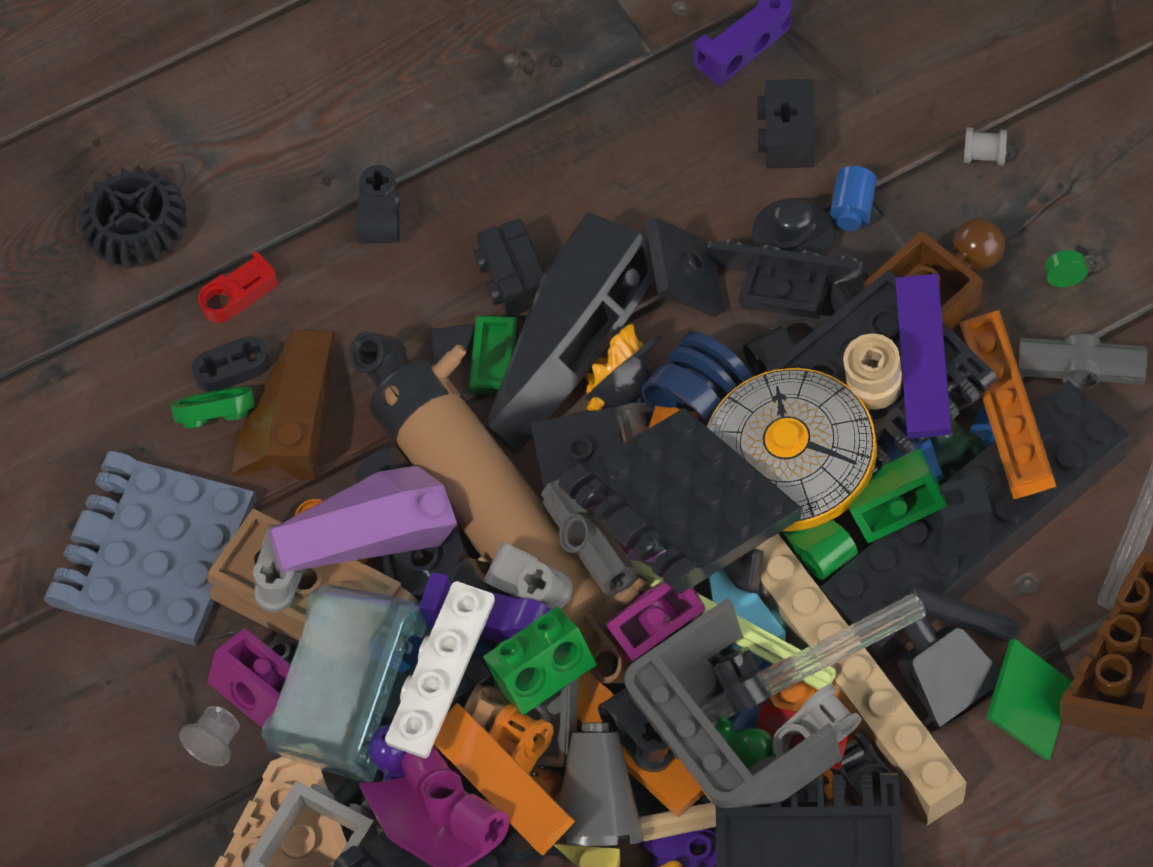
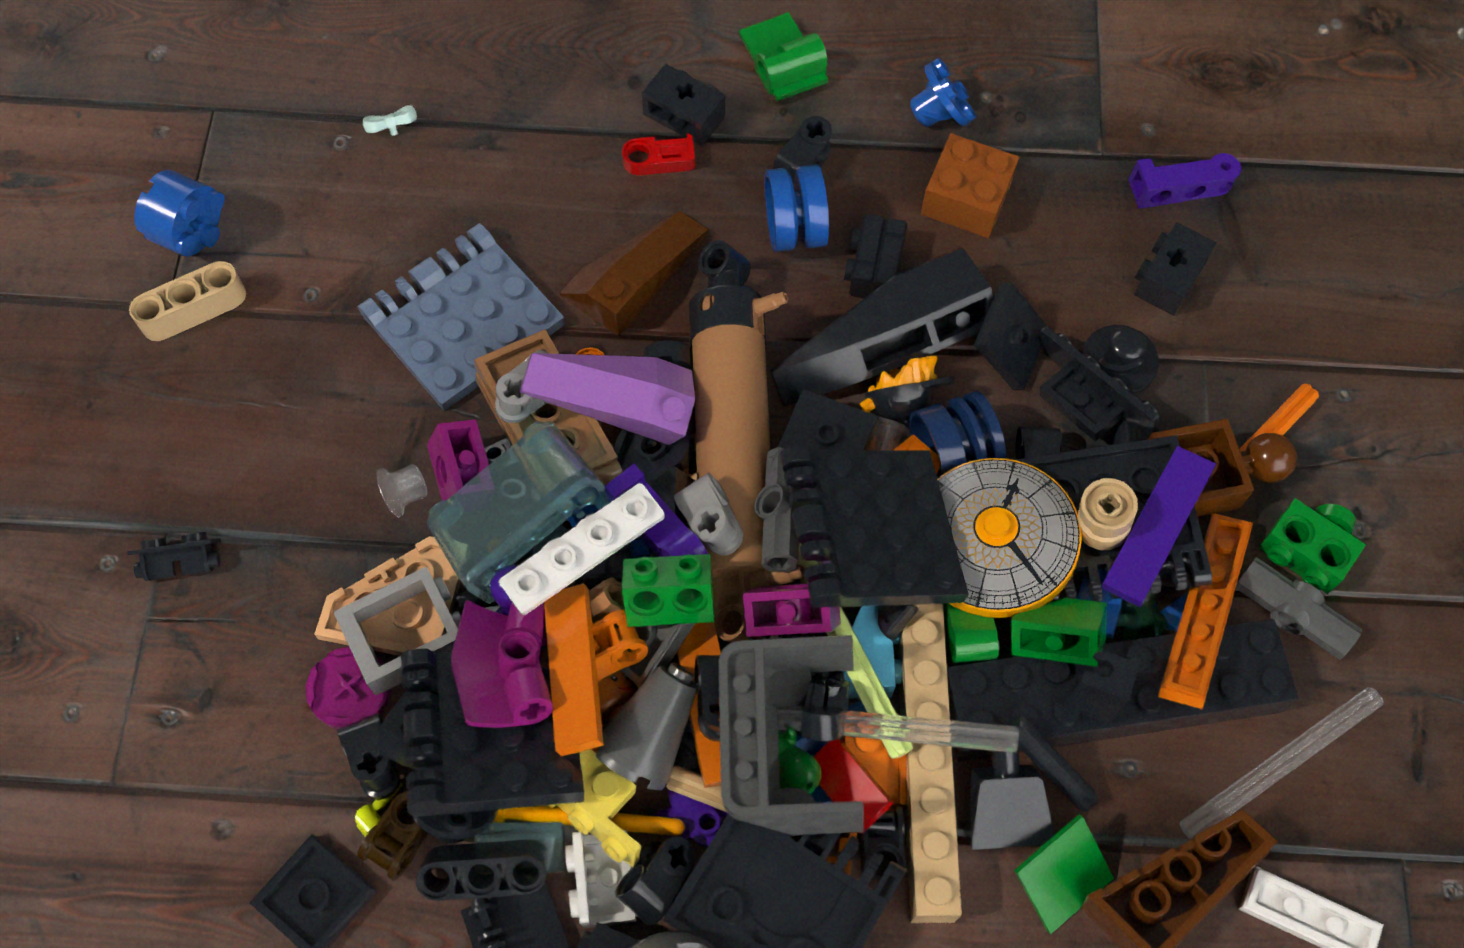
camera: 25 degrees right, 5 degrees up
black gear [79,165,187,269] -> none
green plate [170,386,255,428] -> none
black beam [192,336,270,392] -> none
black tile [432,325,474,363] -> none
green tile [469,316,518,395] -> none
light grey piece [772,684,862,758] -> none
blue brick [830,166,877,231] -> none
light grey bush [964,127,1007,166] -> none
none -> black brick [642,63,725,146]
none -> green piece [739,12,828,102]
none -> blue wheel [764,164,829,252]
none -> blue plate [910,57,977,127]
none -> dark orange brick [921,133,1019,238]
none -> orange axle [1239,383,1319,452]
none -> green brick [1258,498,1366,594]

